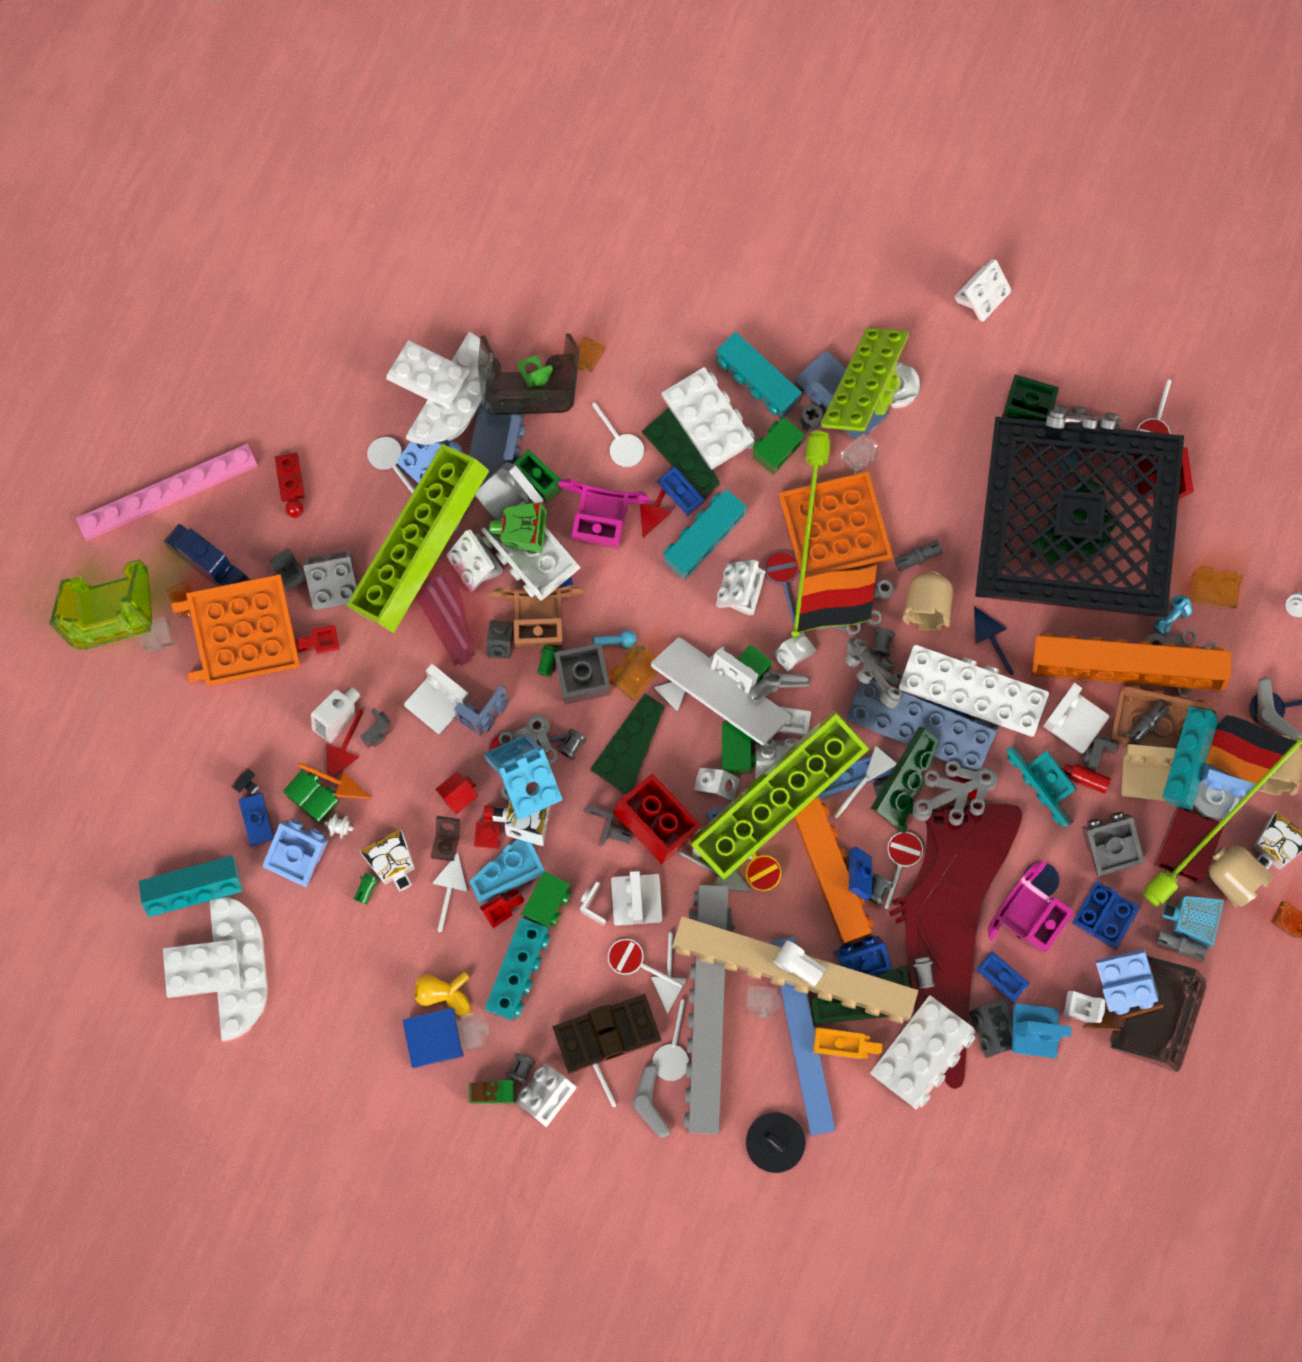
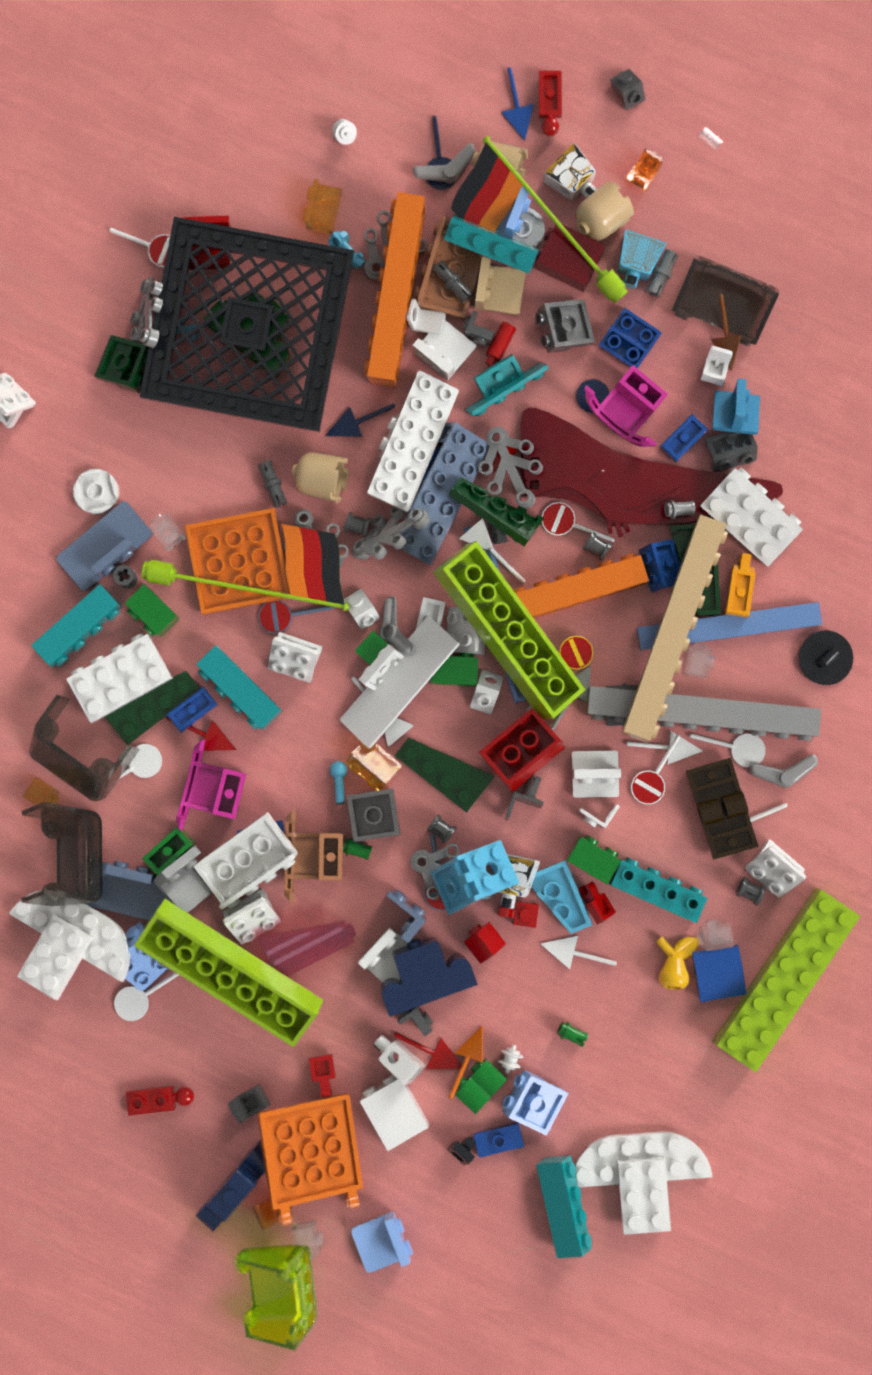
camera: 85 degrees left, 10 degrees up
bright pink plate [76,444,258,541] -> none
light grey bracket [303,550,357,610] -> none
torso [359,829,415,892] -> none
clear smoke bracket [431,816,460,861] -> none
leg [469,1080,515,1104] -> none
dark grey bracket [486,620,513,658] -> none
bright green torso [490,502,547,553] -> none
bright green bracket [516,355,553,388] -> none
white piece [773,940,826,987] -> none
lime bracket [821,328,909,431] -> none
blue plate [849,846,872,900] -> none
light blue plate [1096,949,1158,1014] -> none
none -> clear smoke windscreen [29,694,140,801]
none -> light blue bracket [351,1211,413,1273]
none -> white brick [360,1074,429,1151]
none -> dark blue brick [380,937,478,1017]
none -> white bracket [407,299,446,335]
none -> lime brick [712,888,861,1072]

